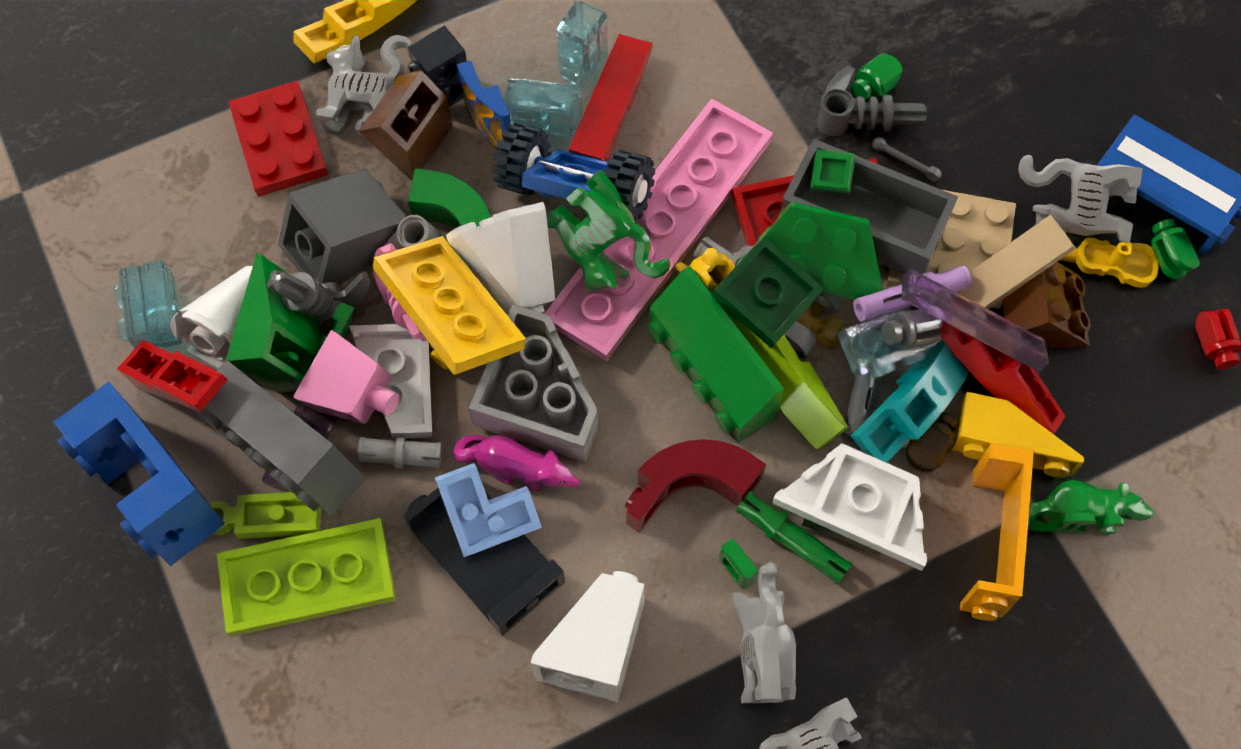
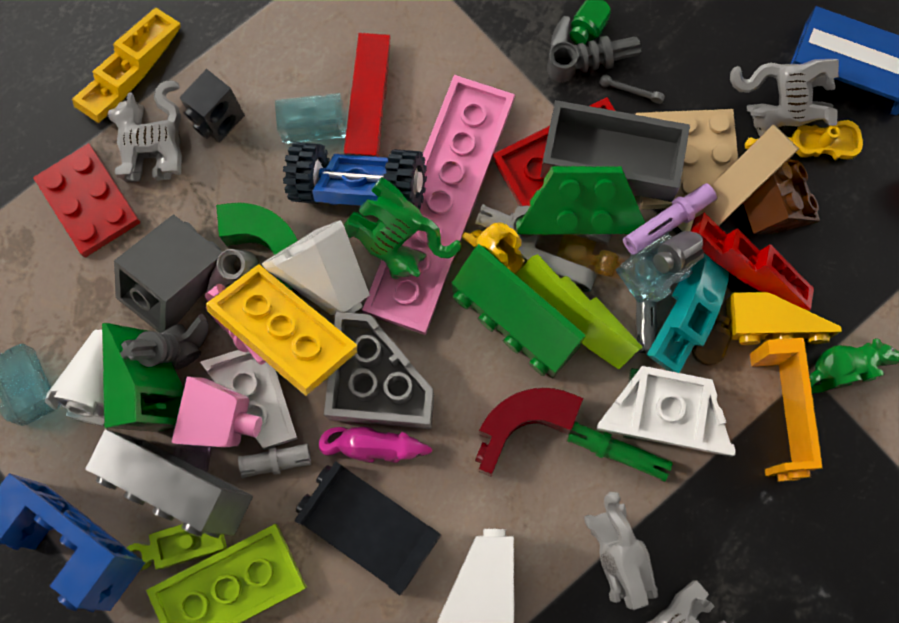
camera: 10 degrees left, 10 degrees up
red slope [117,340,228,412] -> none
green tile [319,302,354,350] -> none
reddish brown slope [359,70,453,180] -> none
light blue plate [435,463,542,557] -> none
blue slope [457,60,511,151] -> none
clear light blue brick [556,1,608,88] -> none
dark green plate [711,236,824,348] -> none
green tile [719,538,759,590] -> none
green tile [811,149,856,195] -> none
tile [901,269,1049,372] -> none
green arm [1151,219,1200,280] -> none

